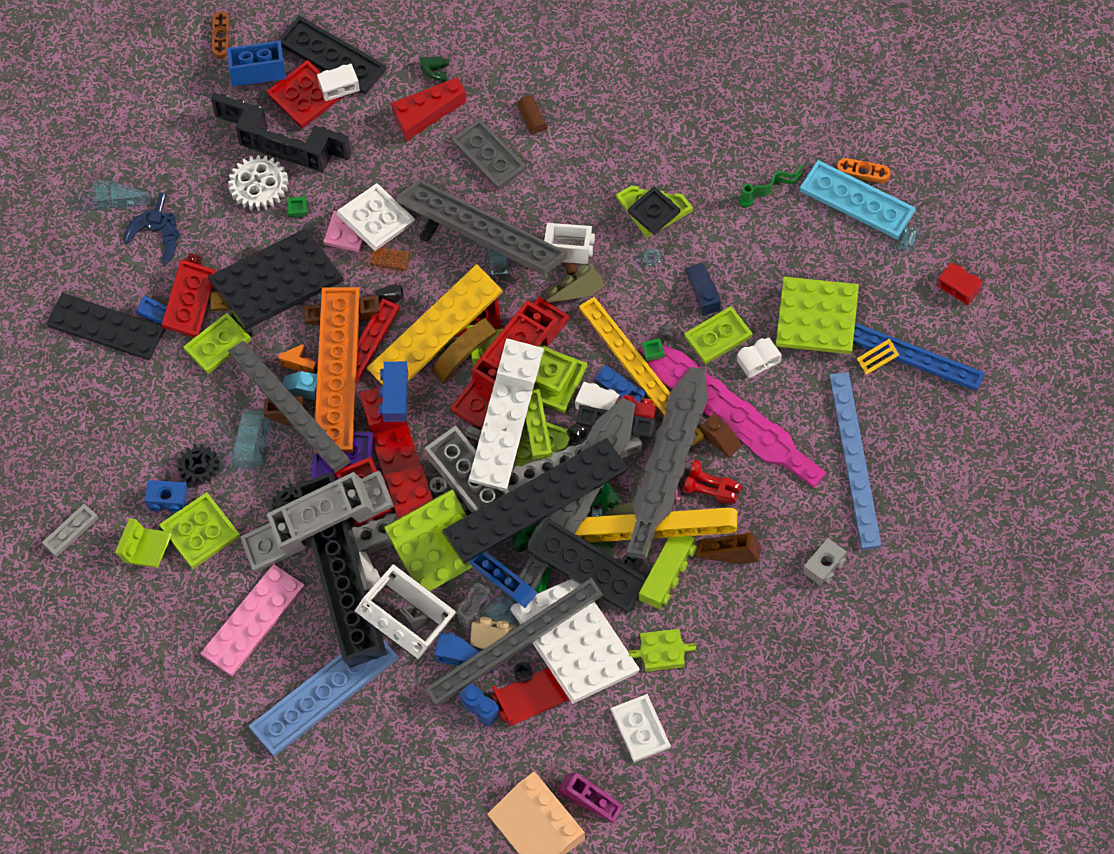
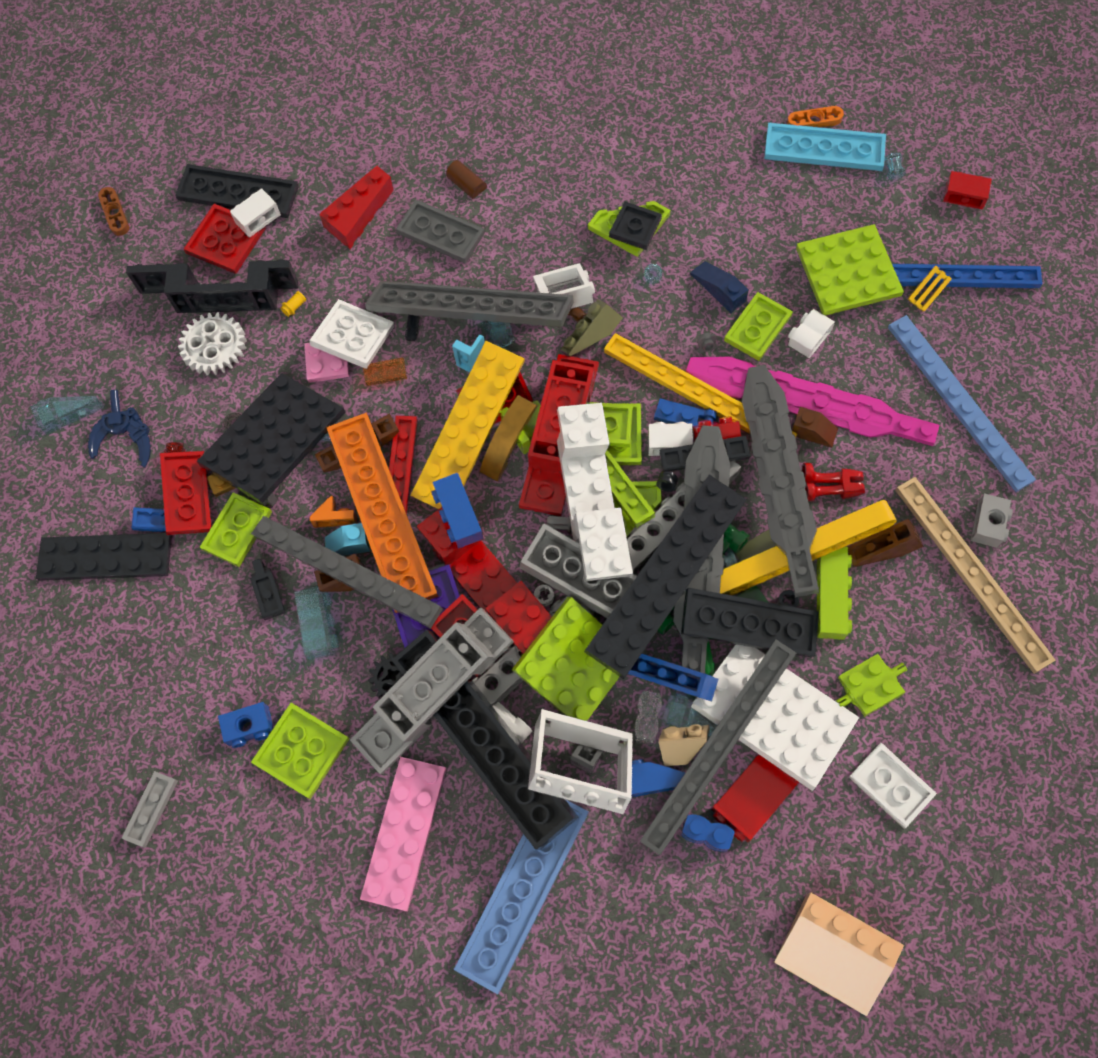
camera: 20 degrees left, 5 degrees up
lime bracket [115,518,171,568] -> none
black gear [177,444,220,485] -> none
blue brick [227,40,286,86] -> none
green plate [288,197,307,217] -> none
black cone [375,283,404,302] -> none
dark green plant [420,56,450,83] -> none
black bush [514,662,533,683] -> none
magenta slope [557,772,624,823] -> none
green plate [642,338,665,362] -> none
green flag [738,164,804,208] -> none
none -> black hinge [250,558,286,620]
none -> yellow pin [280,291,306,317]
none -> medium azure panel [452,335,485,372]
none -> tan plate [895,477,1055,674]

